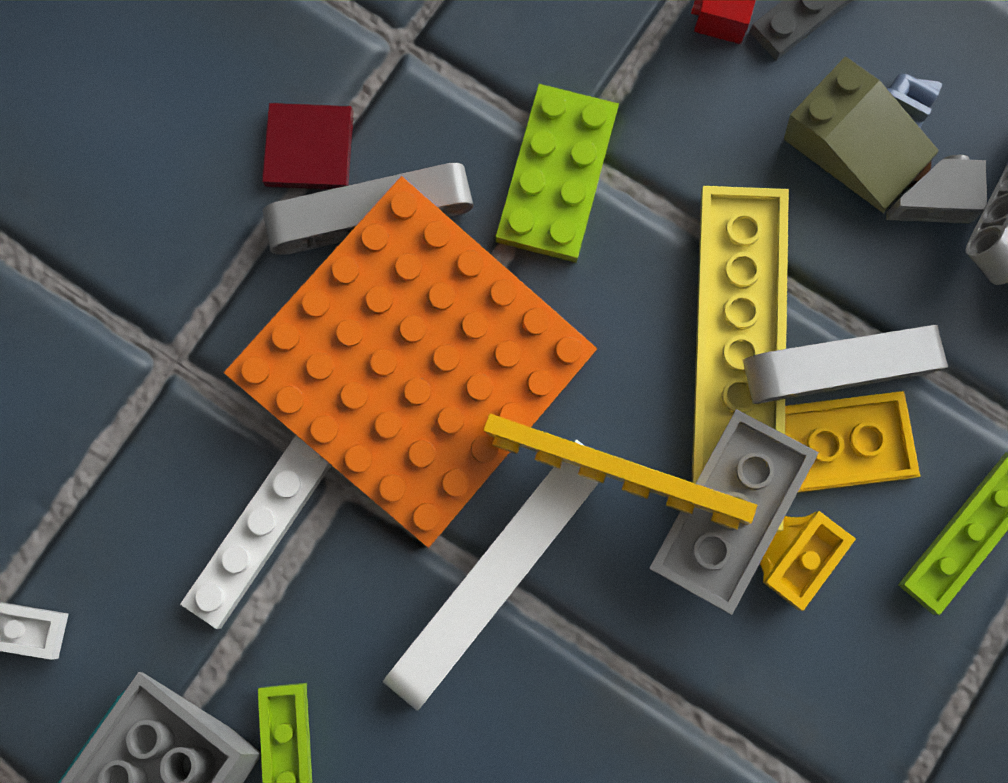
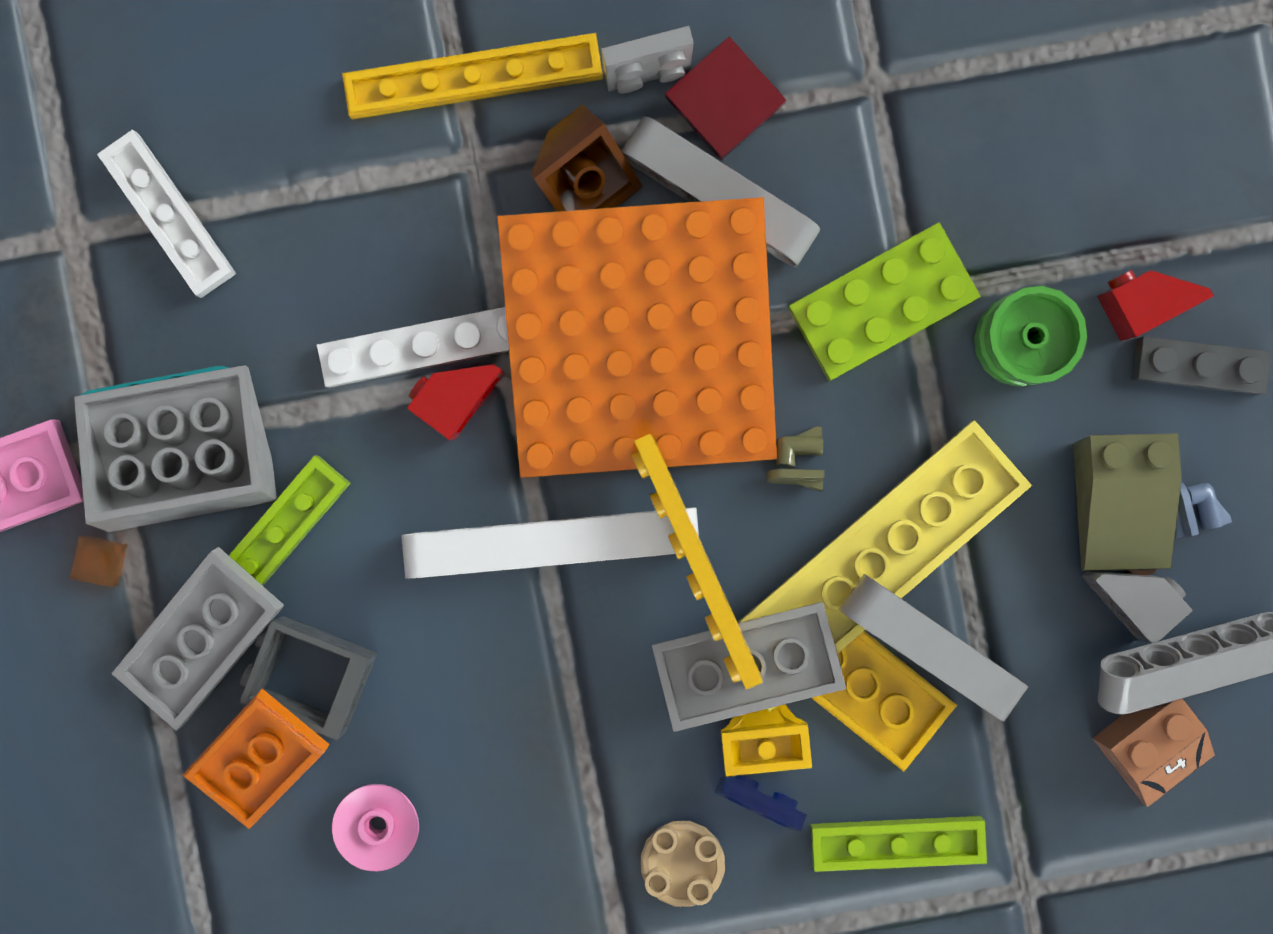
camera: 45 degrees right, 10 degrees up
none -> yellow tile [342,33,603,119]
none -> red slope [407,364,505,440]
none -> reddish brown slope [531,104,643,212]
none -> light grey plate [602,26,694,94]
none -> tan dish [641,821,725,907]
none -> clear blue plate [714,775,807,831]
none -> olive piece [766,426,825,492]
none -> bright green wheel [974,286,1087,387]

